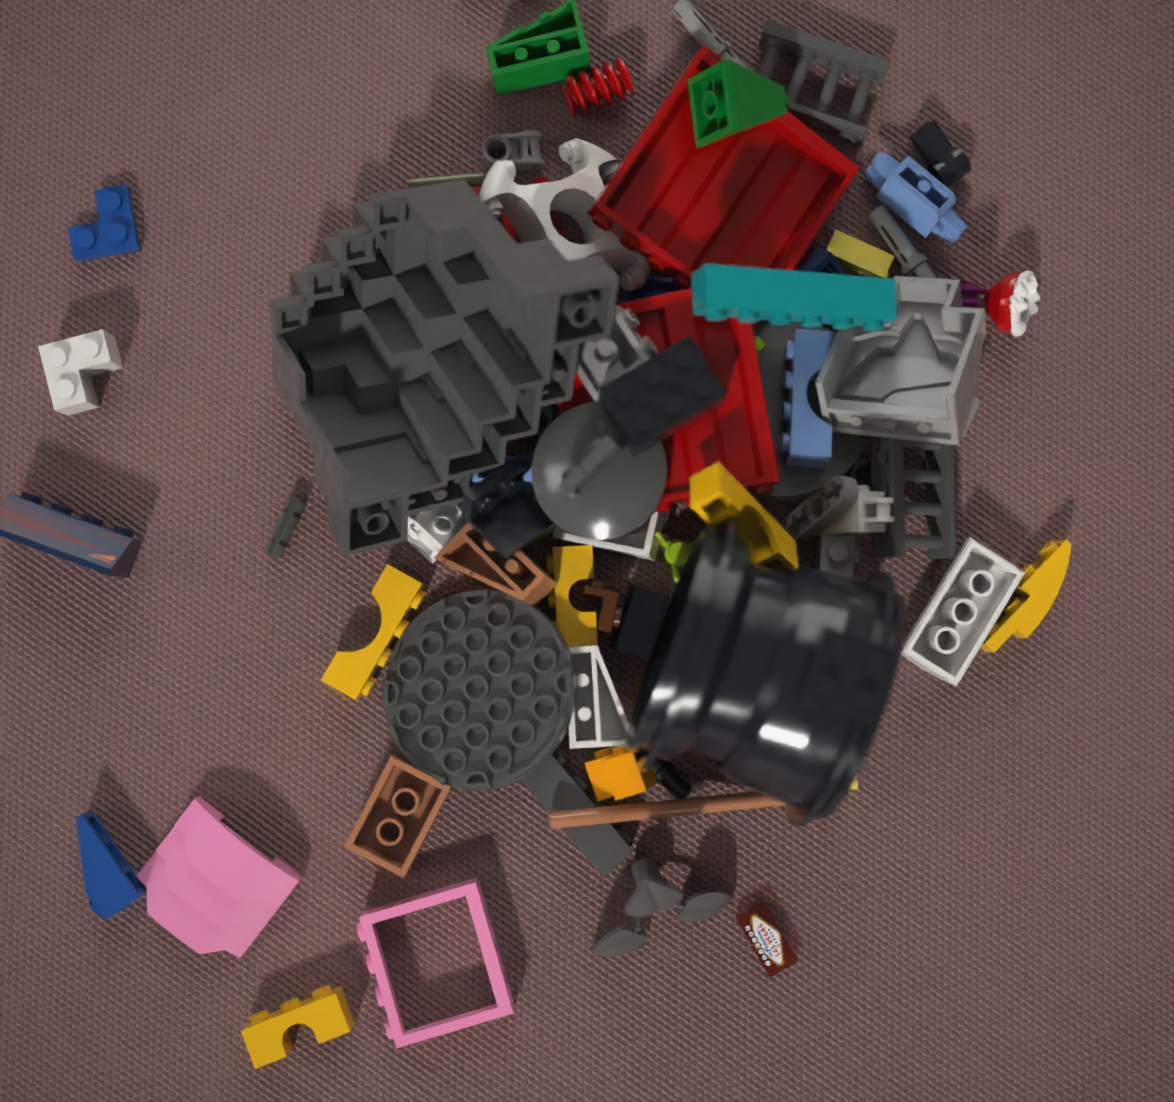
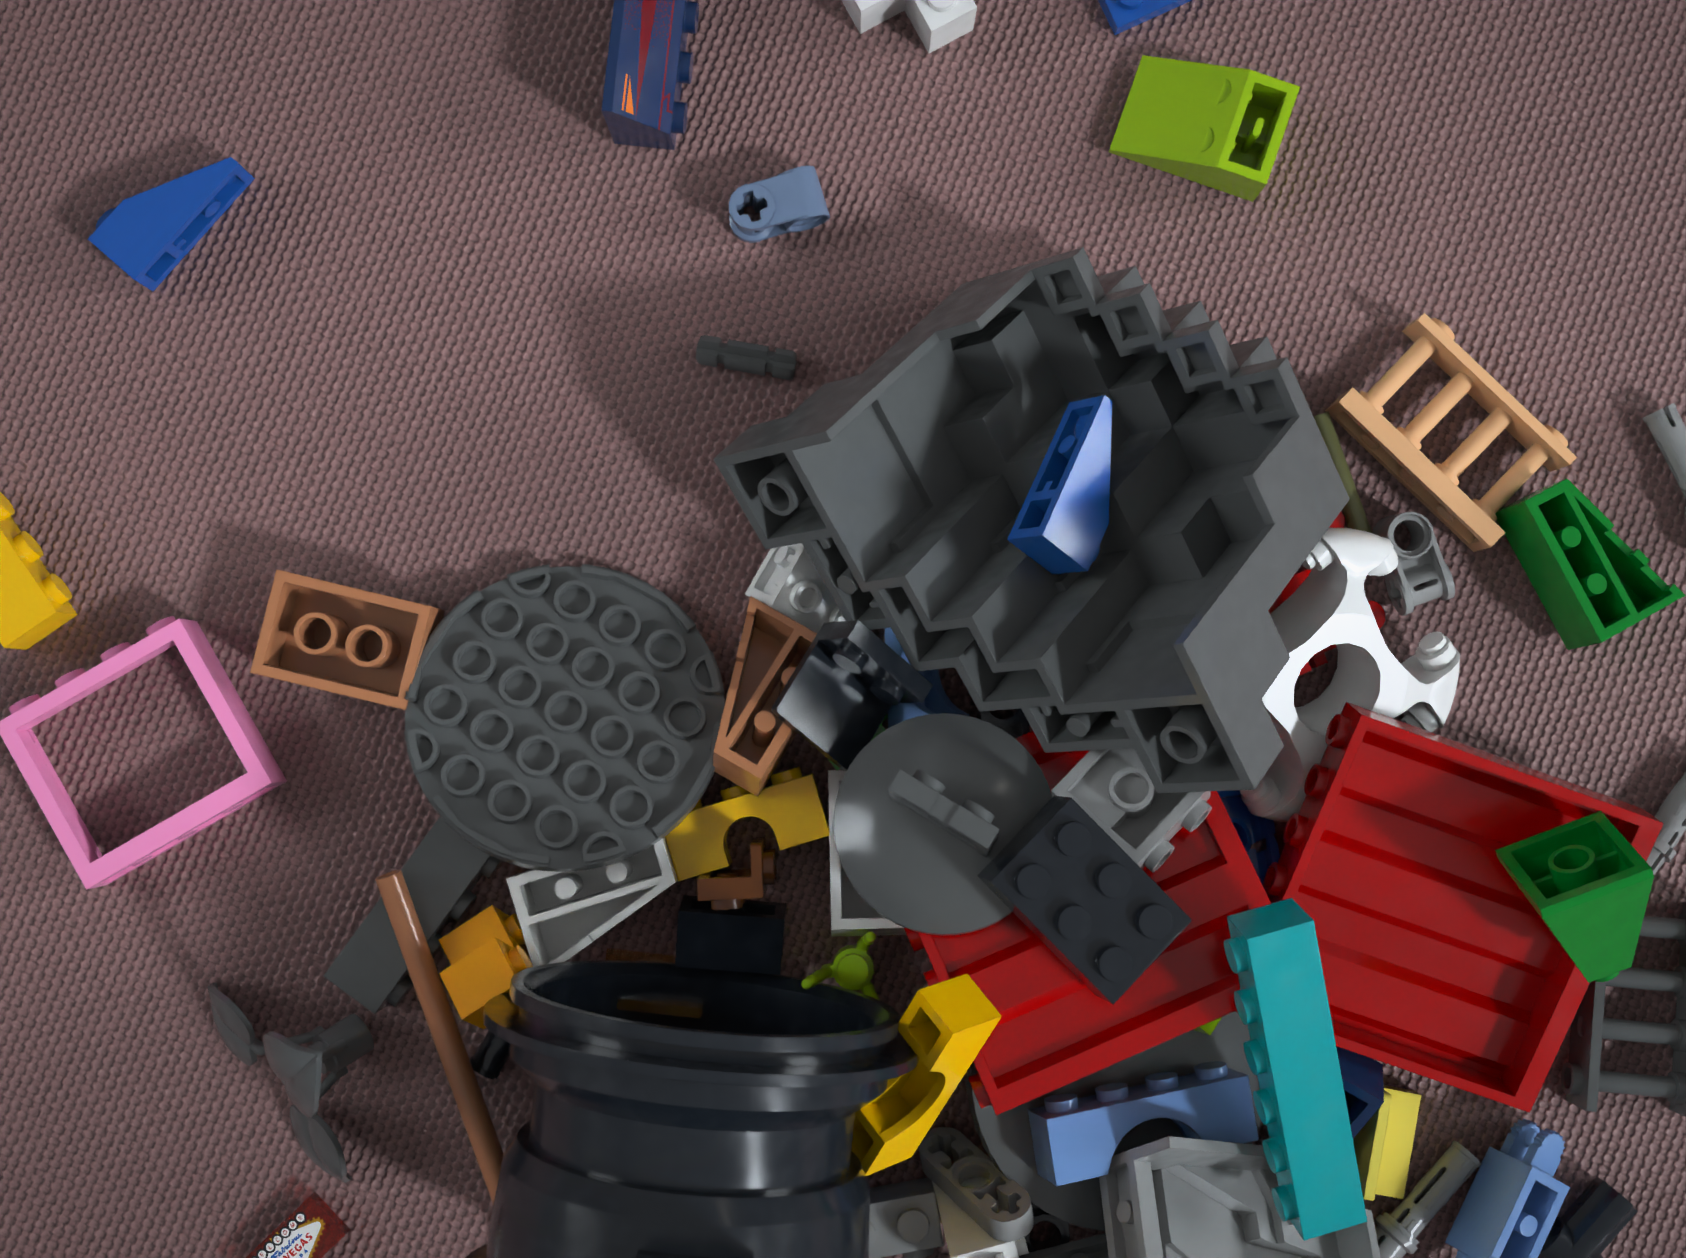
camera: 80 degrees right, 0 degrees up
bright pink slope [136,796,303,958] -> none
yellow arch [321,564,426,700] -> none
red piece [562,58,634,118] -> none
none -> sand blue piece [729,166,830,243]
none -> blue slope [1007,395,1112,574]
none -> lime slope [1109,55,1300,202]
none -> light nougat fence [1325,313,1577,552]

